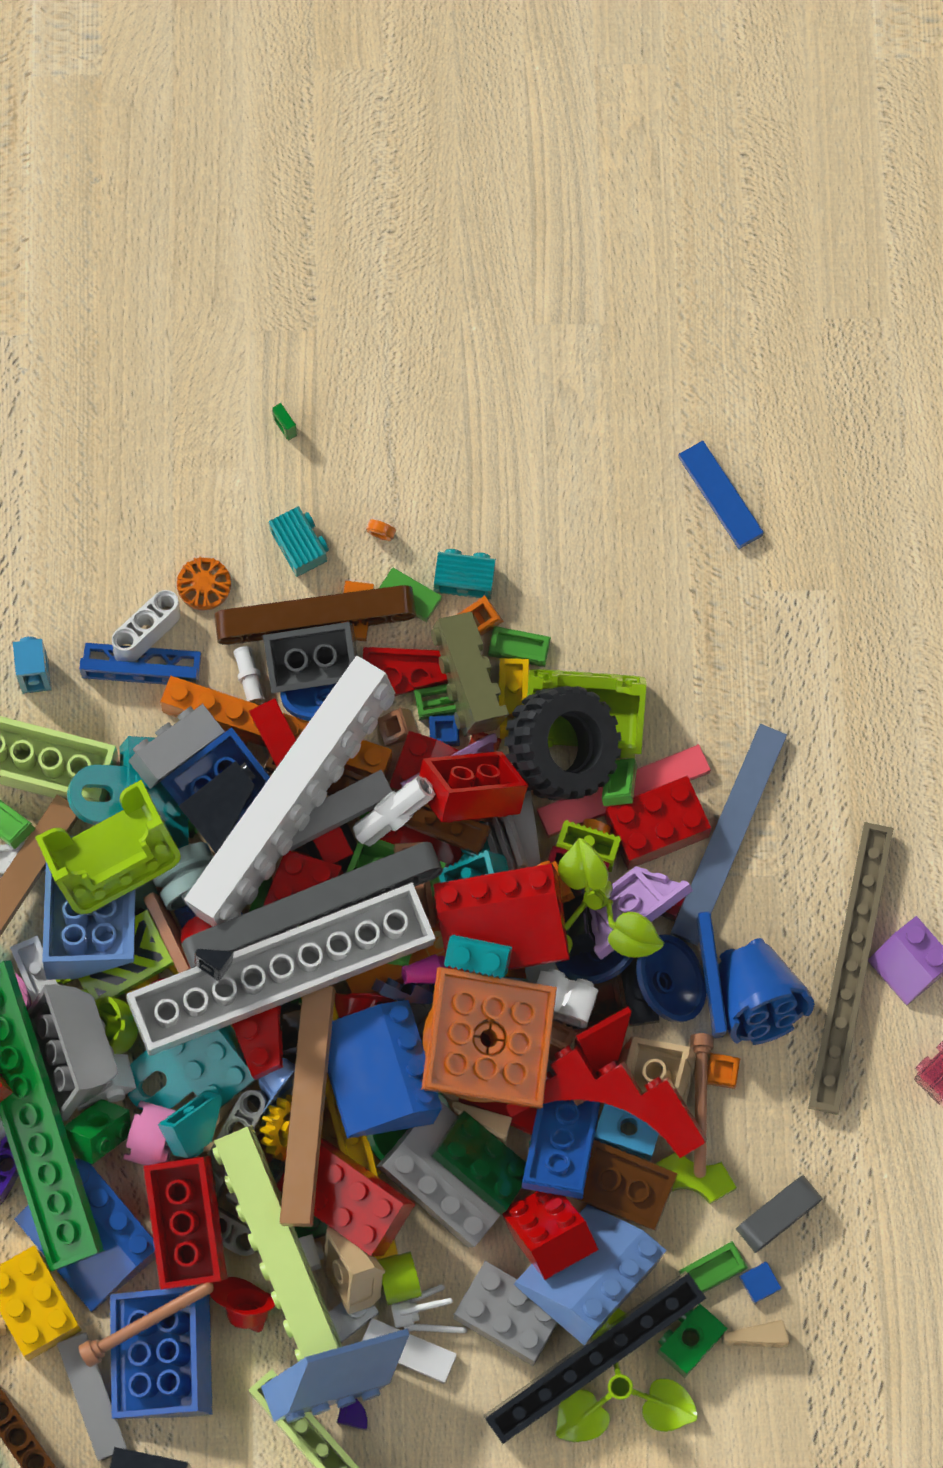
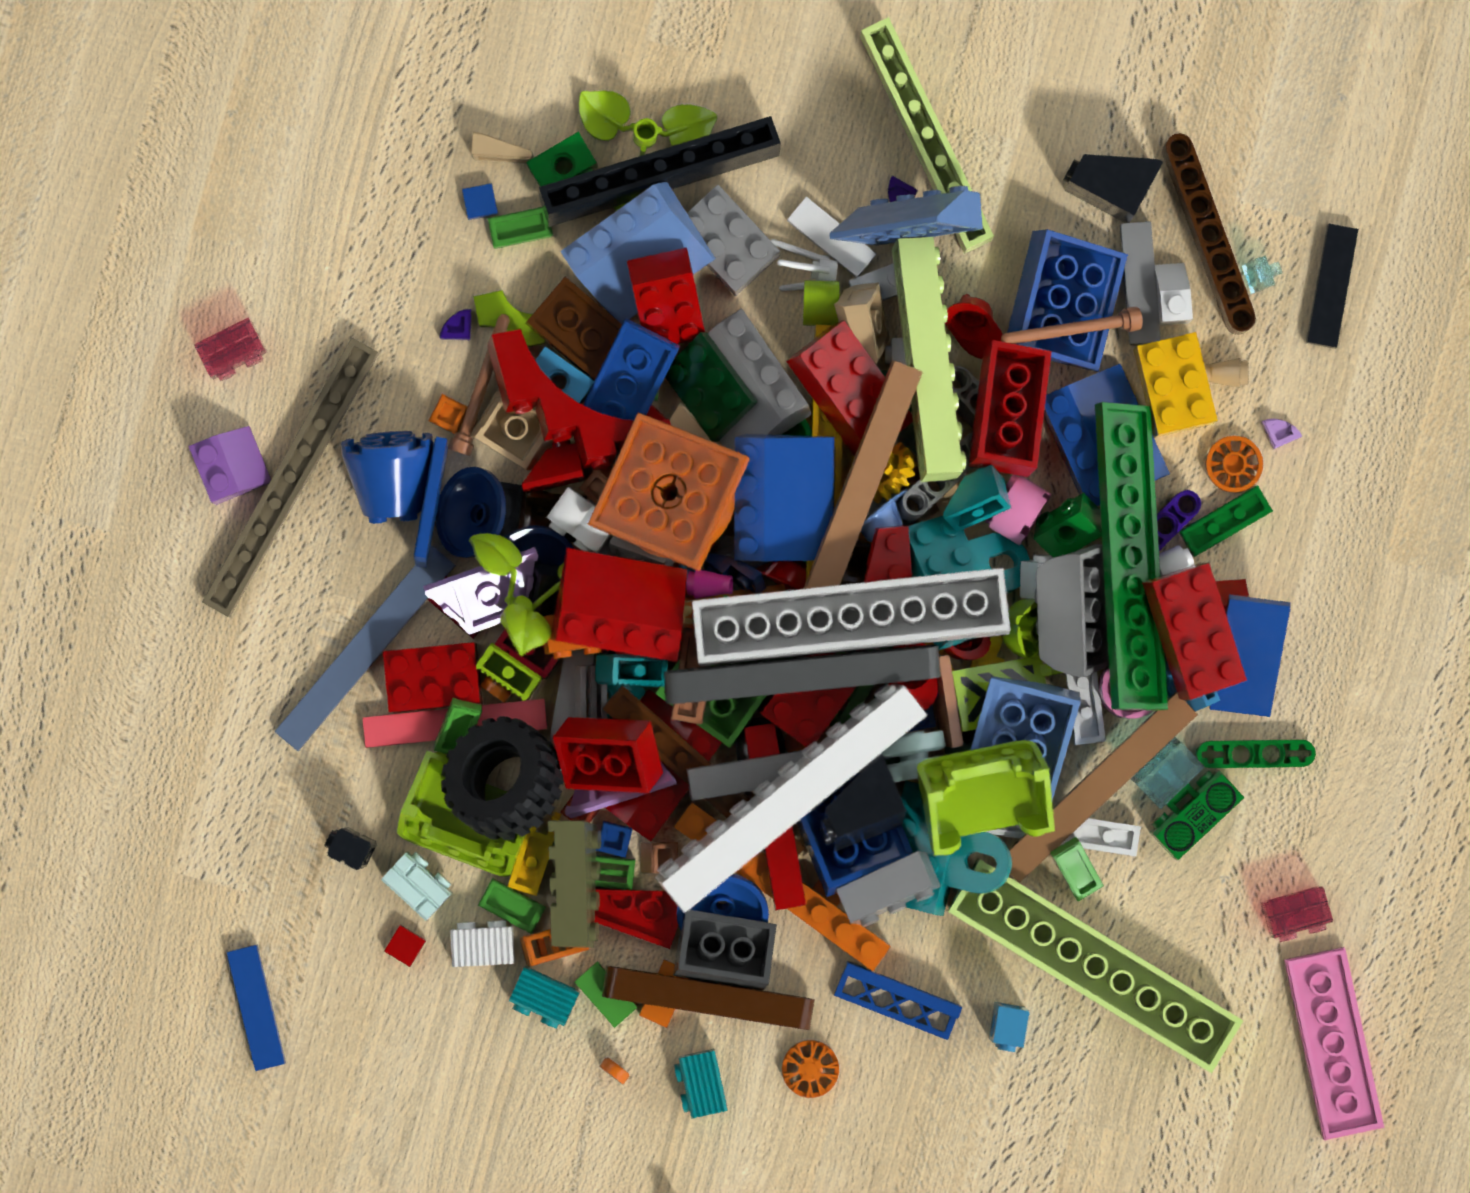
camera: 160 degrees left, 15 degrees up
white beam [112,590,180,662] -> none
black slope [194,949,234,981] -> none
white pin [233,646,265,705] -> none
white piece [353,775,435,847] -> none
teal brick [444,935,512,979] -> none
dark grey beam [736,1175,823,1253] -> none
none -> black brick [324,827,377,870]
none -> light aqua brick [381,852,452,921]
none -> red tile [384,925,427,967]
none -> dark purple tile [440,309,472,340]
none -> white brick [450,920,515,967]
none -> white slope [1155,263,1193,326]

